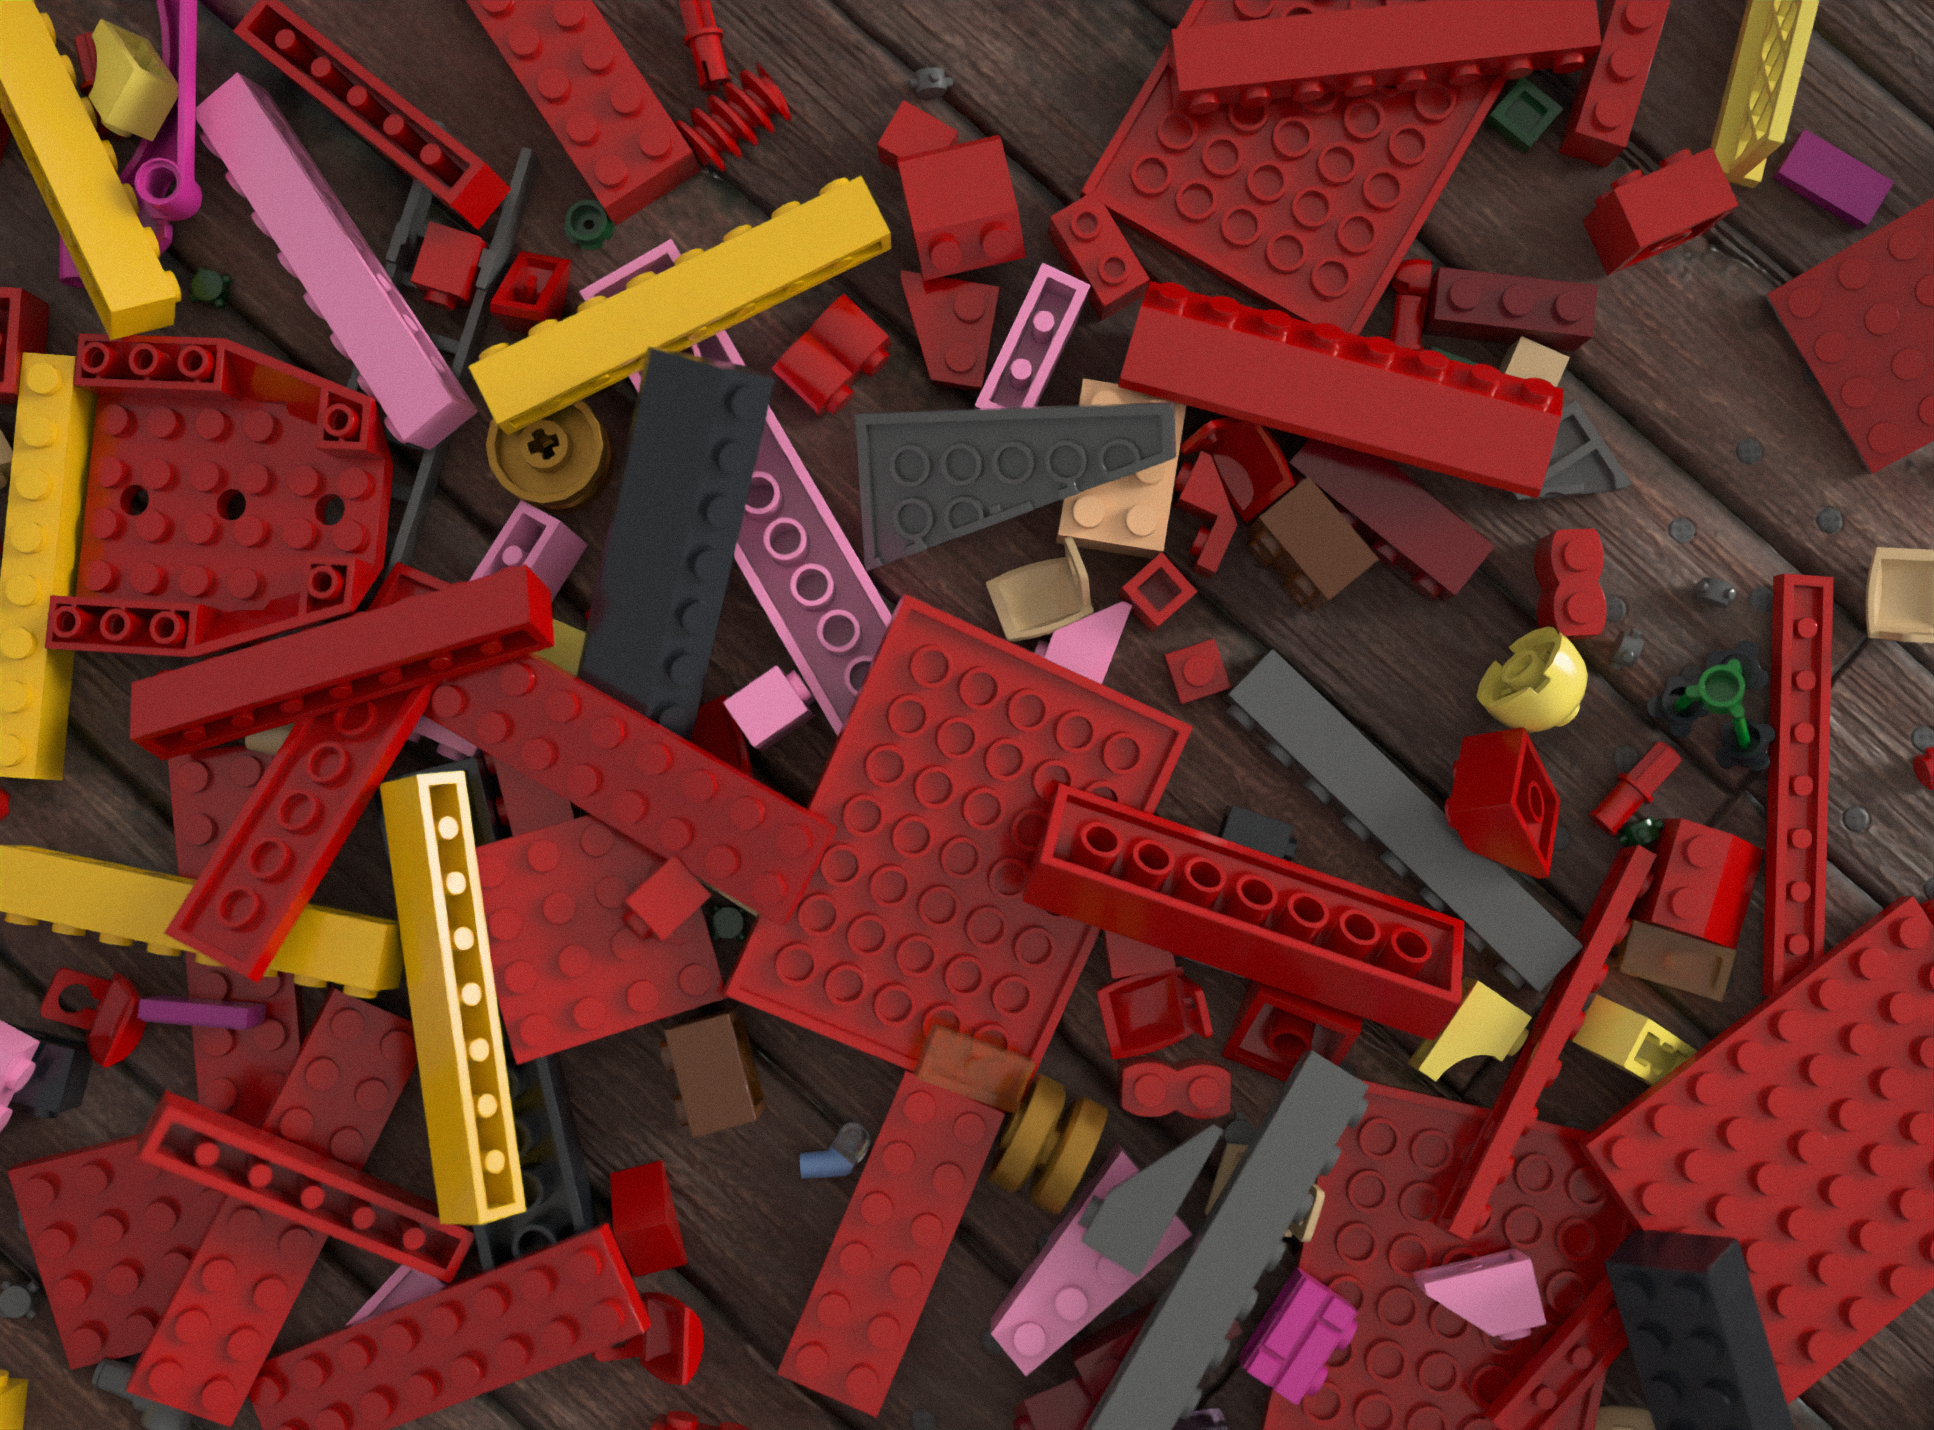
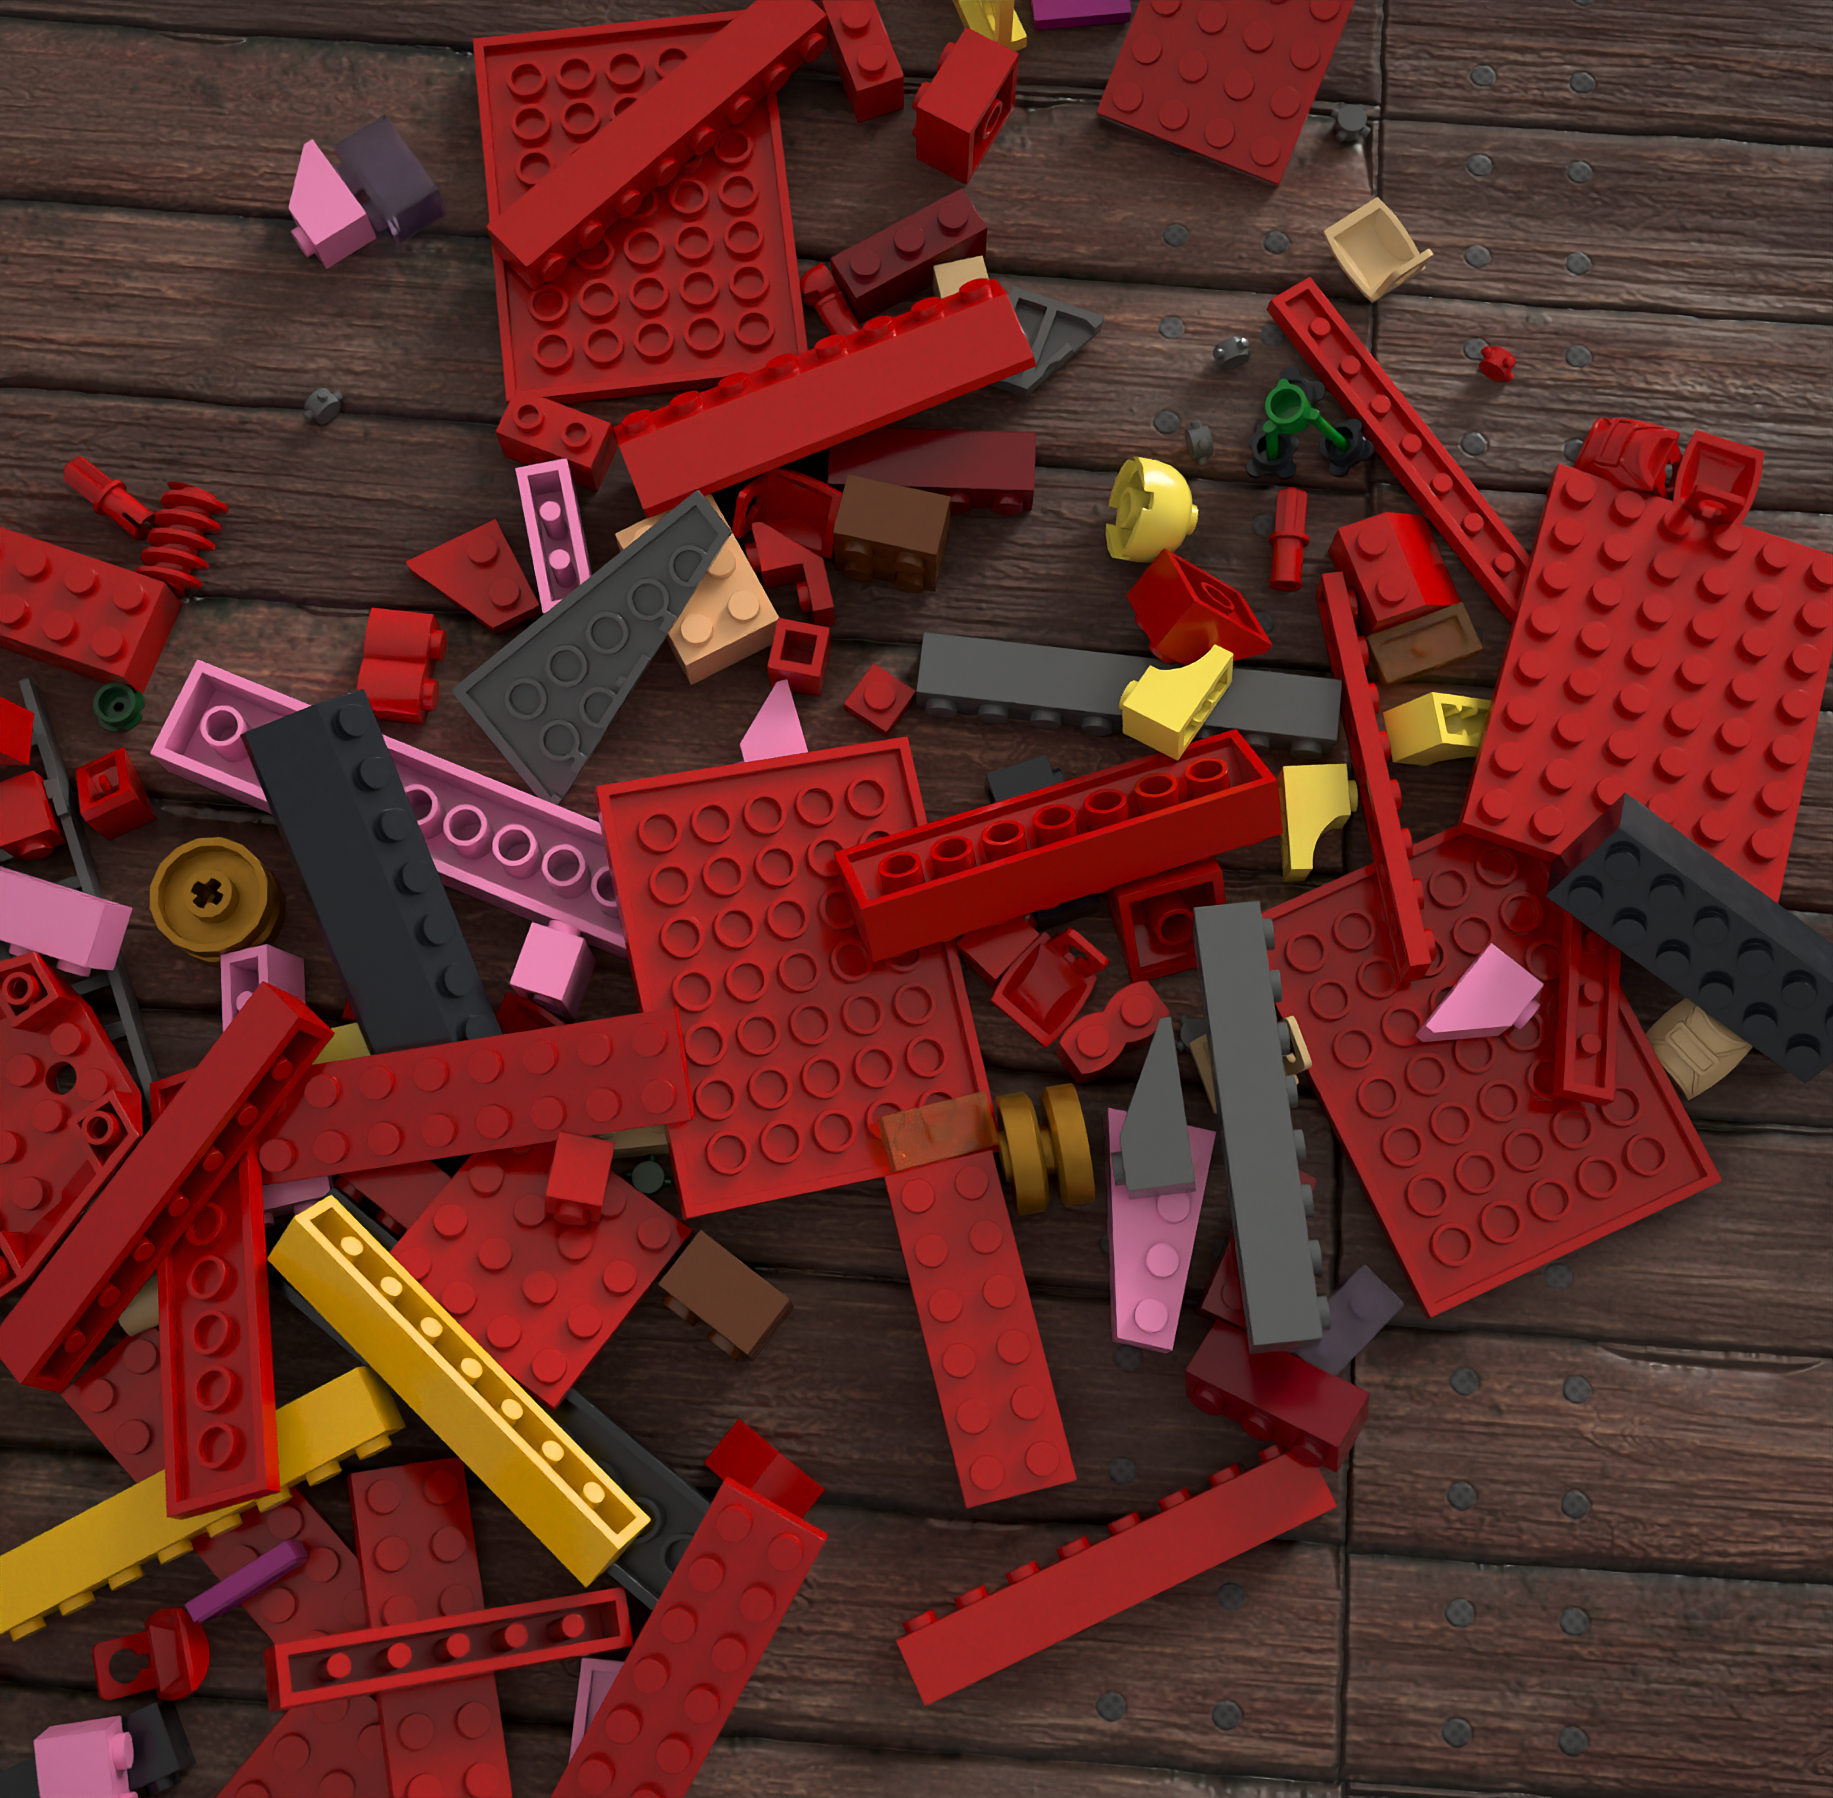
camera: 40 degrees left, 10 degrees down
yellow brick [468,176,891,435] -> none
red piece [592,1291,704,1386] -> none
arm [800,1122,871,1179] -> none
red brick [877,100,958,172] -> none
red slope [896,135,1026,281] -> none
tan piece [985,537,1094,642] -> none
dark pink brick [1237,1267,1358,1405] -> none
dark green plate [1485,77,1563,154] -> none
red brick [1534,528,1607,641] -> none
dark green piece [1618,816,1665,846] -> none
none -> light yellow arch [1119,645,1233,761]

